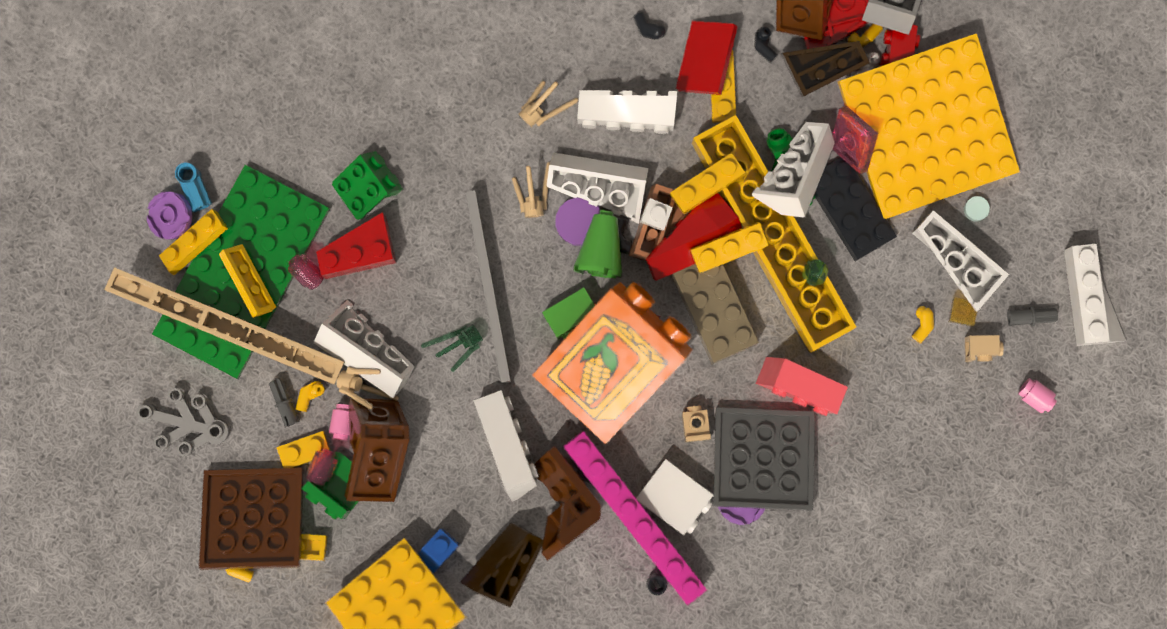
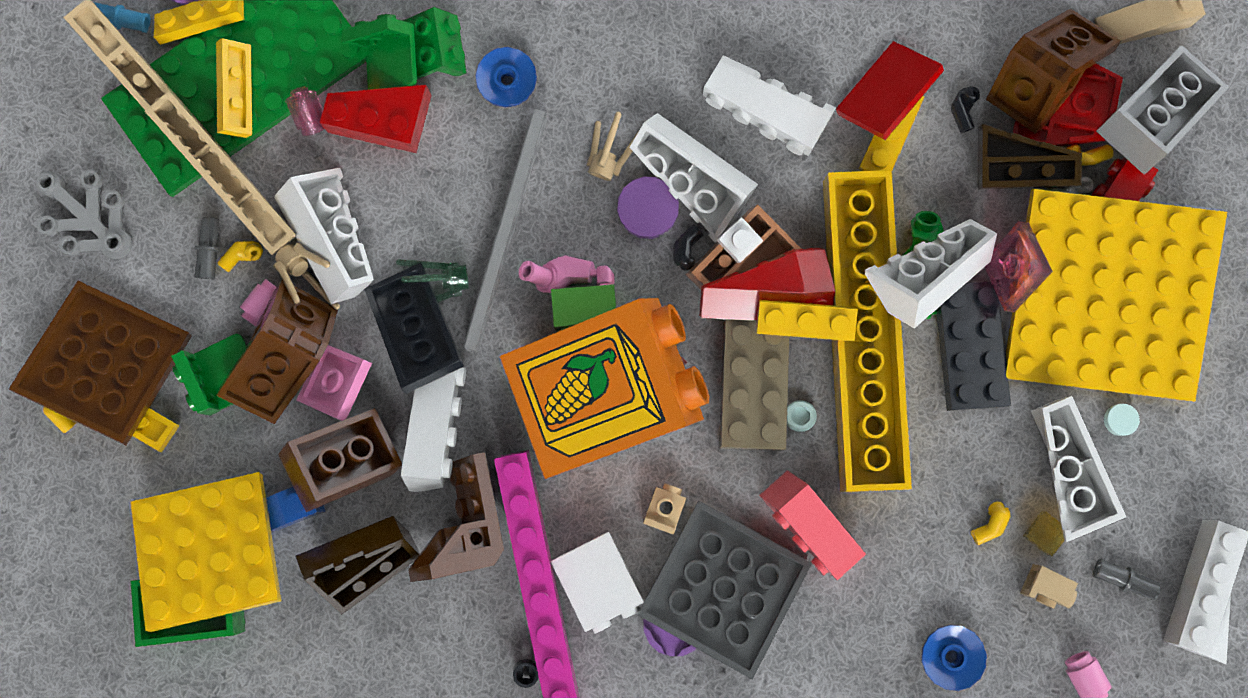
camera: 25 degrees right, 0 degrees up
yellow plate [276,431,332,468] -> none
clear pink brick [306,448,339,486] -> none
tan plant [518,81,579,127] -> none
bright green cone [573,210,622,279] -> none
black arm [633,12,666,40] -> none
yellow plate [670,153,746,214] -> none
clear green piece [802,259,829,286] -> none
none -> dark azure axle [94,2,151,33]
none -> reddish brown brick [278,408,402,512]
none -> bright pink plate [296,345,372,421]
none -> green bracket [342,14,417,90]
none -> black plate [364,262,464,394]
none -> blue dish [475,47,537,108]
none -> bright pink arm [519,256,614,293]
none -> light aqua tile [787,400,817,432]
none -> blue dish [921,625,987,691]

